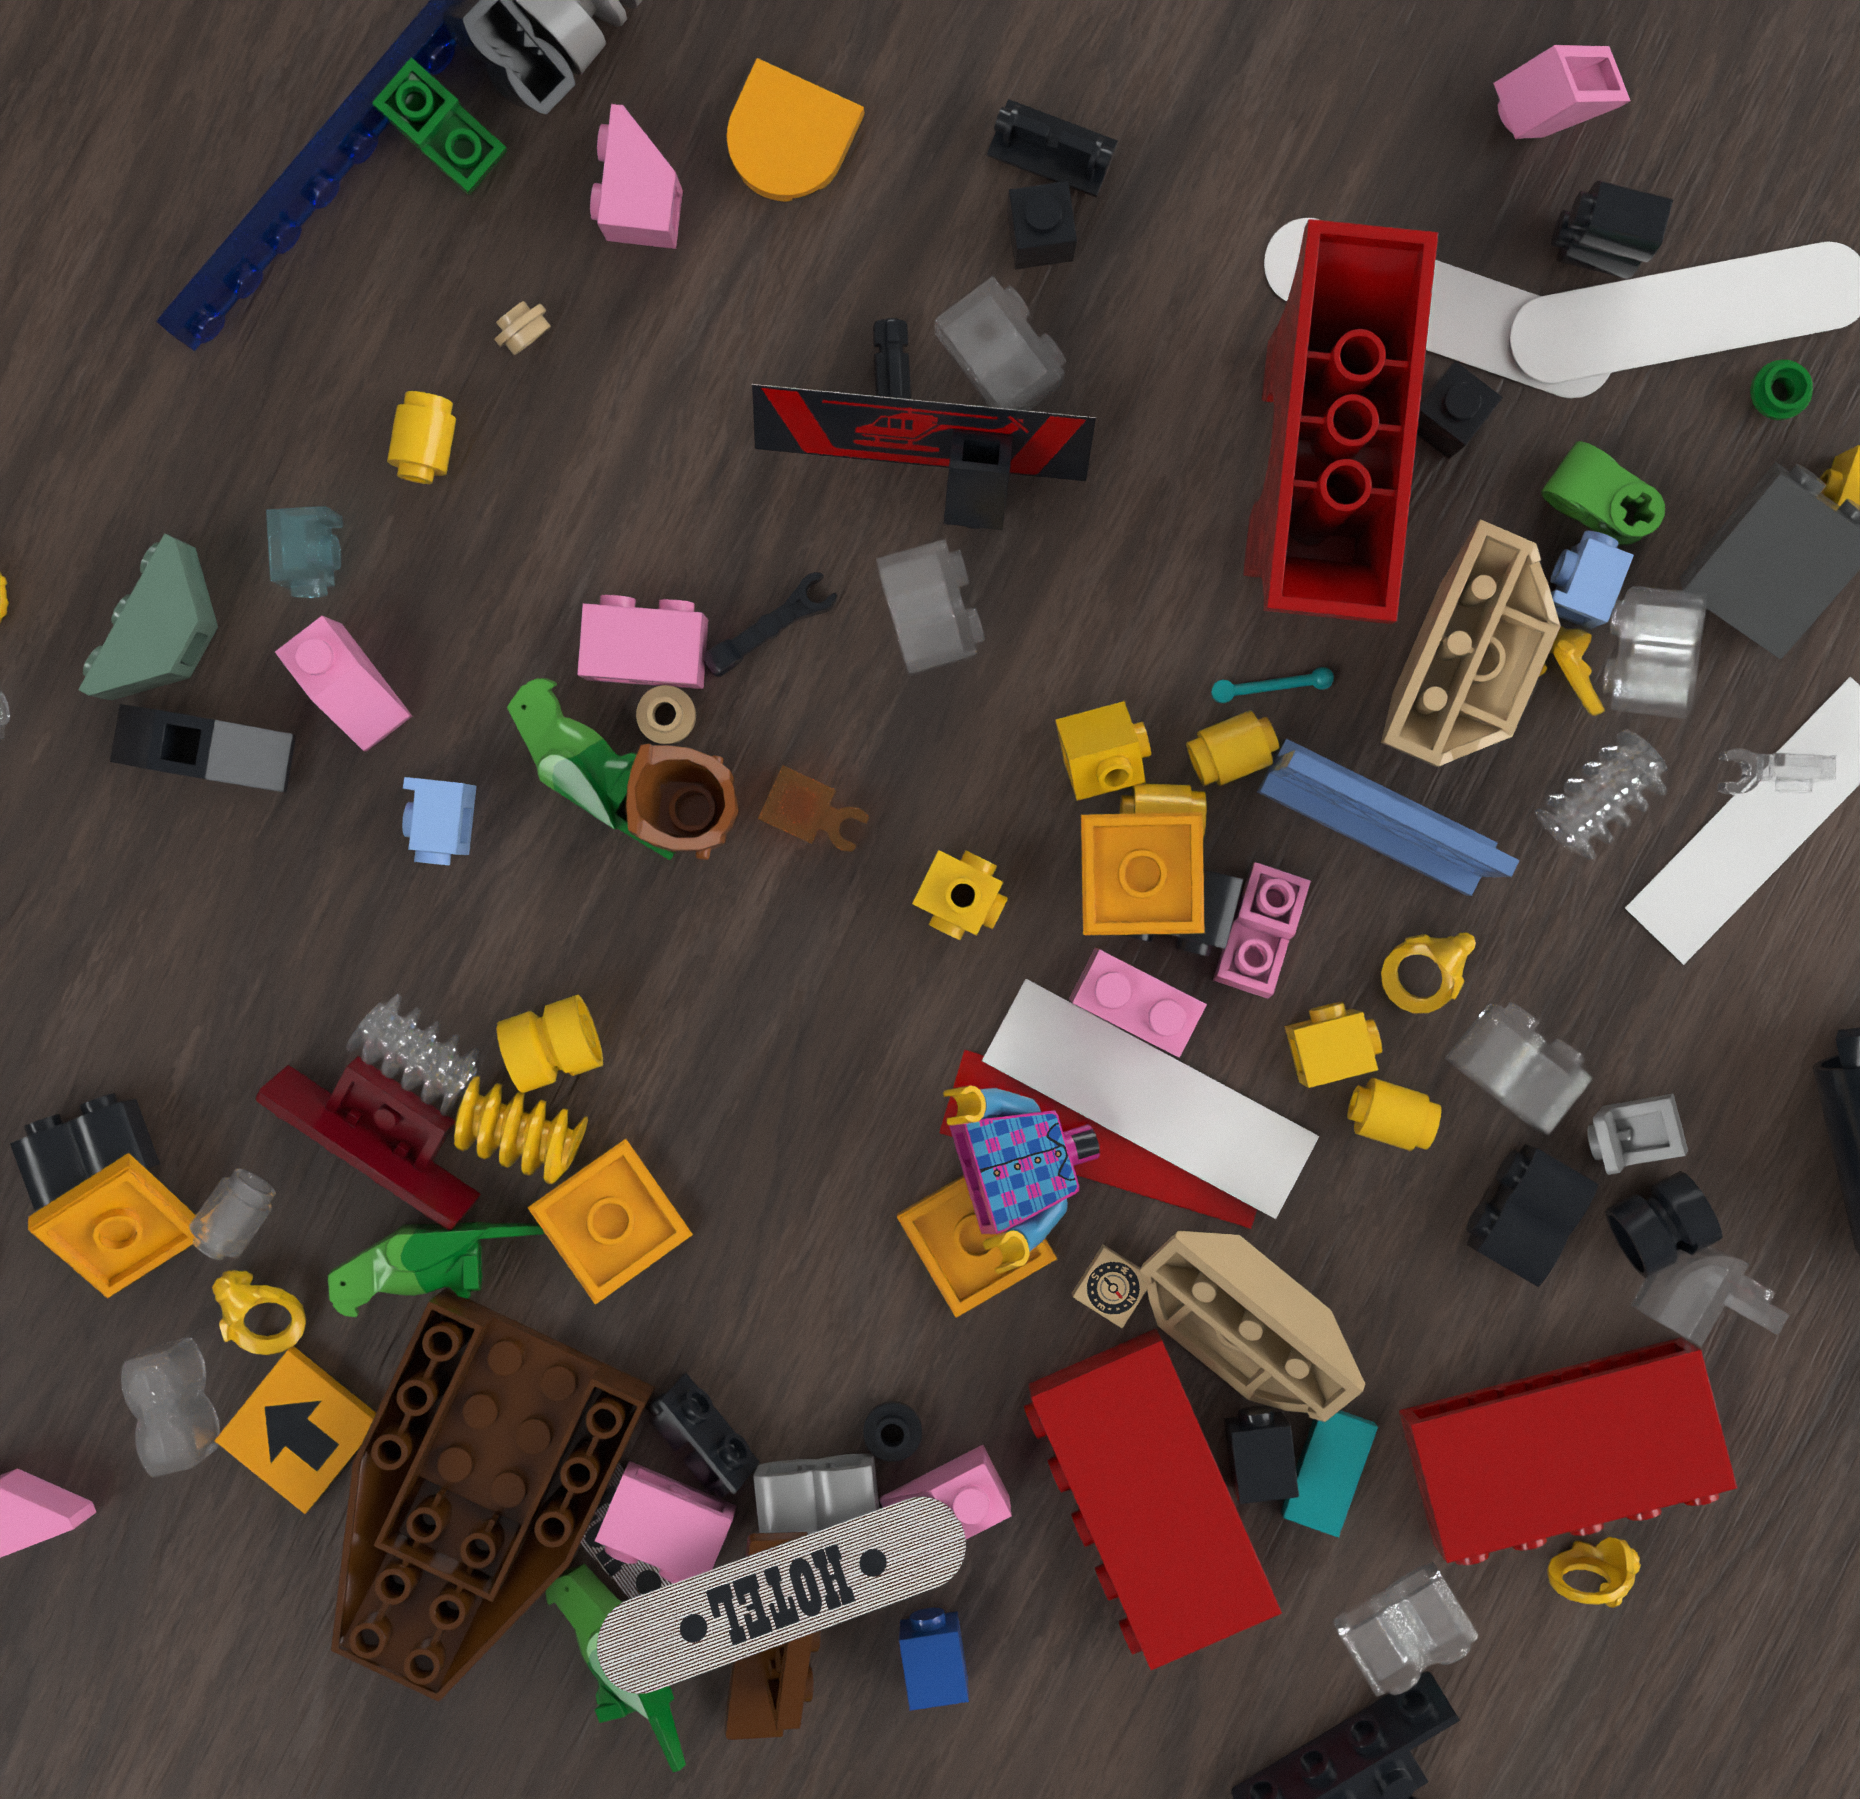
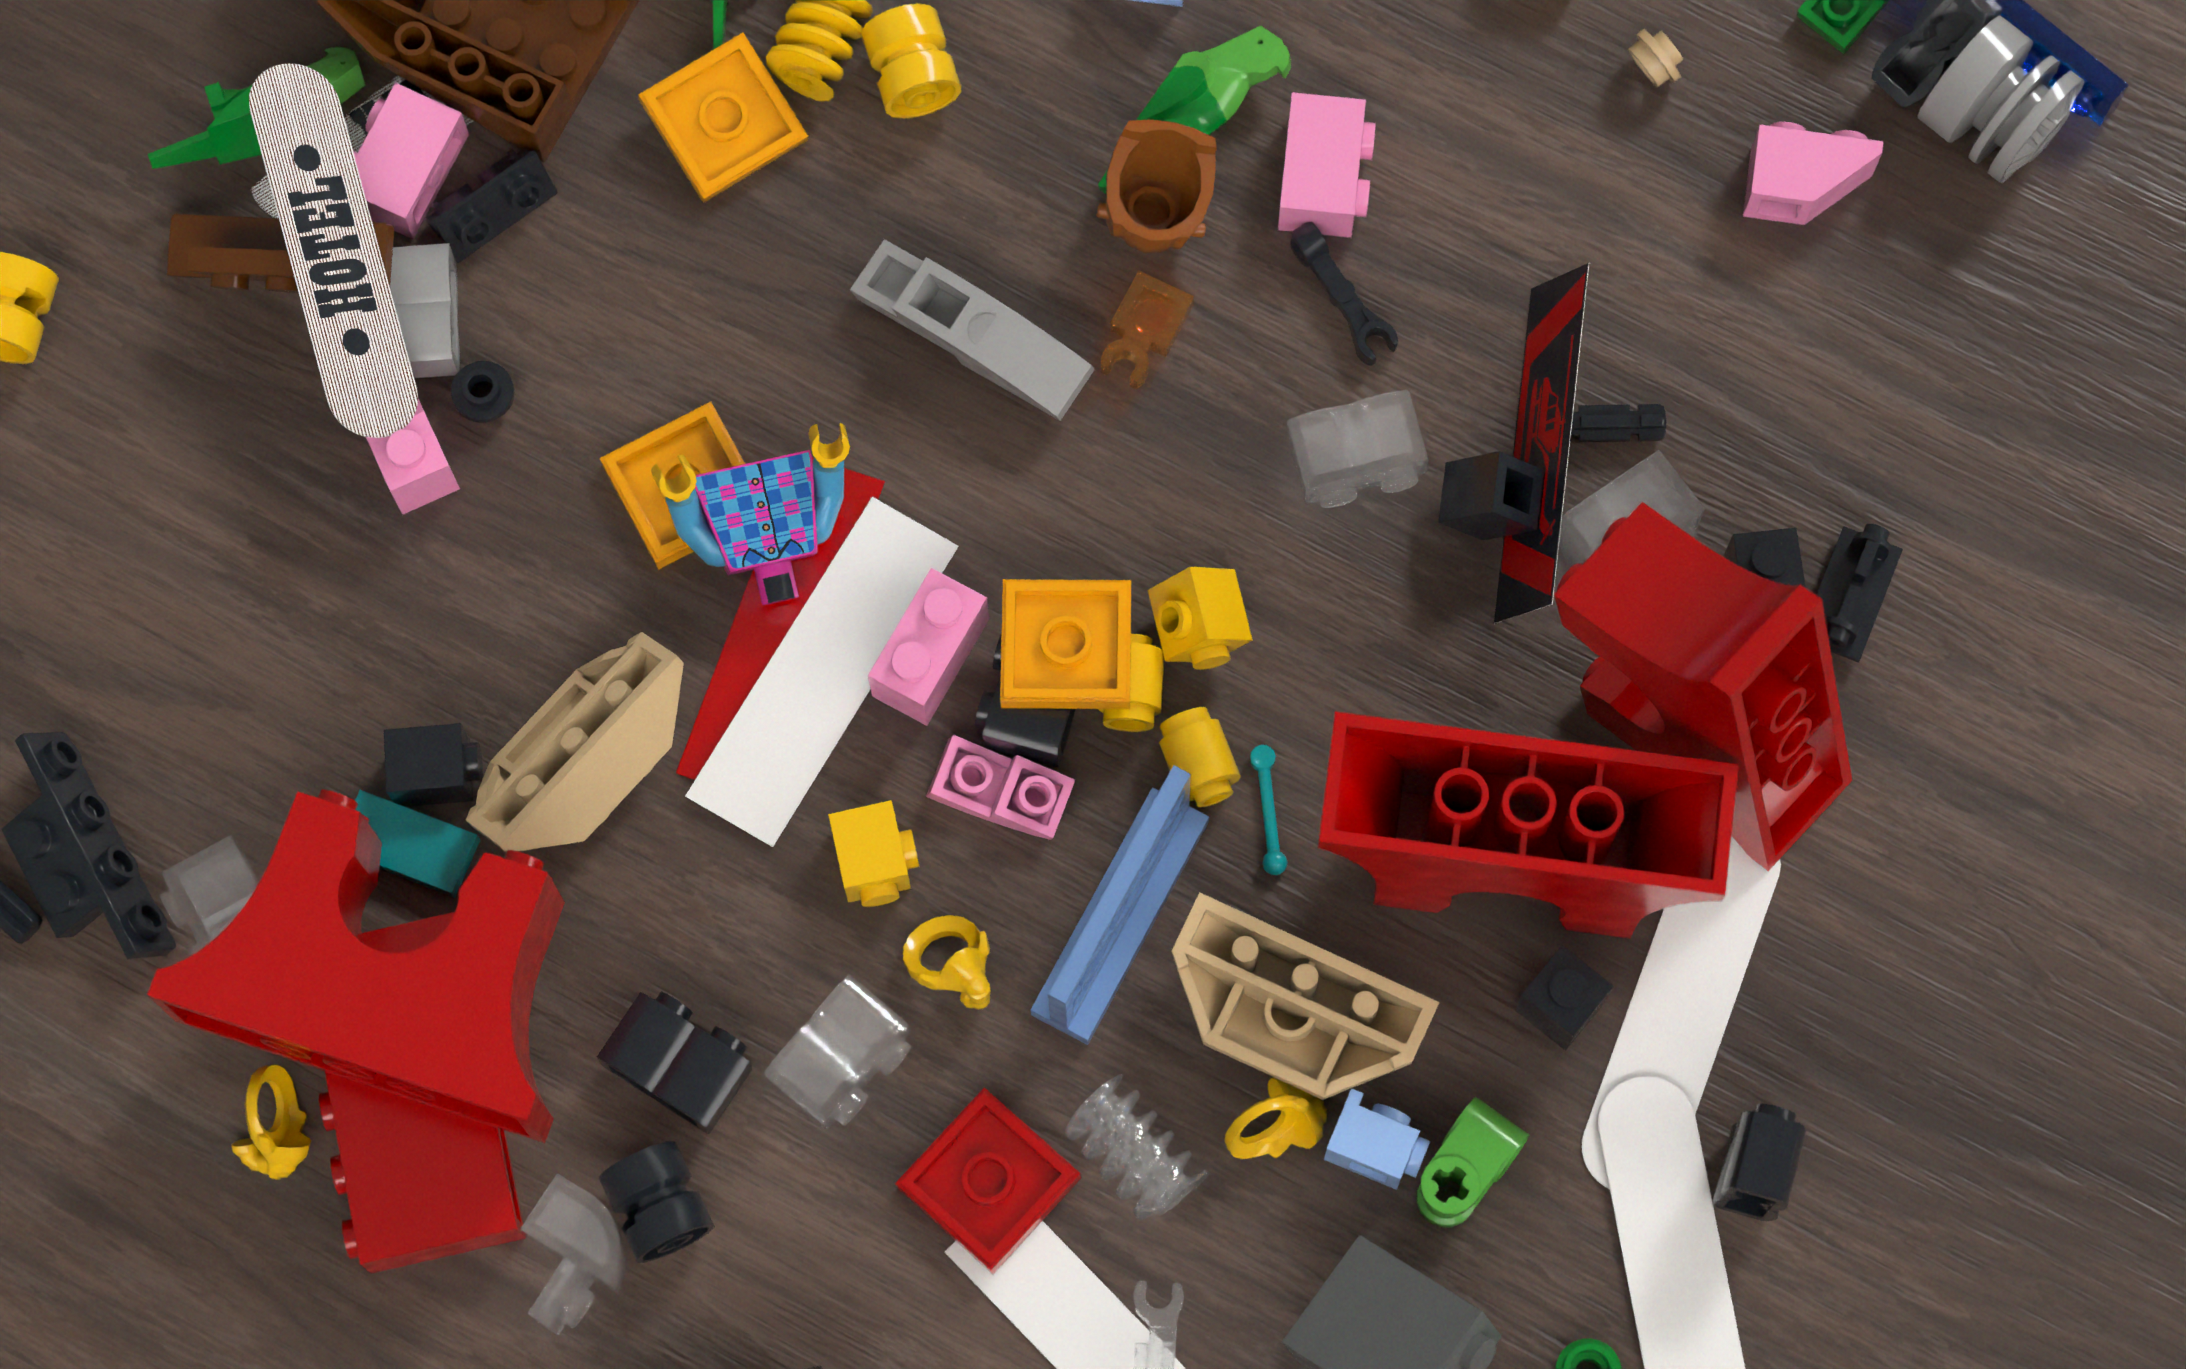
camera: 95 degrees right, 15 degrees down
tan plate [636,685,696,745] -> none
light orange tile [727,58,865,202] -> none
blue brick [899,1608,969,1711] -> none
yellow brick [912,850,1008,940] -> none
red brick [1024,1328,1282,1670] -> none
tan tile [1072,1245,1147,1328] -> none
yellow brick [1347,1078,1441,1151] -> none
bright pink slope [1493,45,1631,139] -> none
light grey bracket [1588,1094,1688,1175] -> none
clear brick [1603,586,1708,719] -> none
none -> red piece [147,789,565,1143]
none -> light grey slope [850,239,1095,421]
none -> red tile [895,1088,1082,1274]
none -> red piece [1554,502,1852,871]

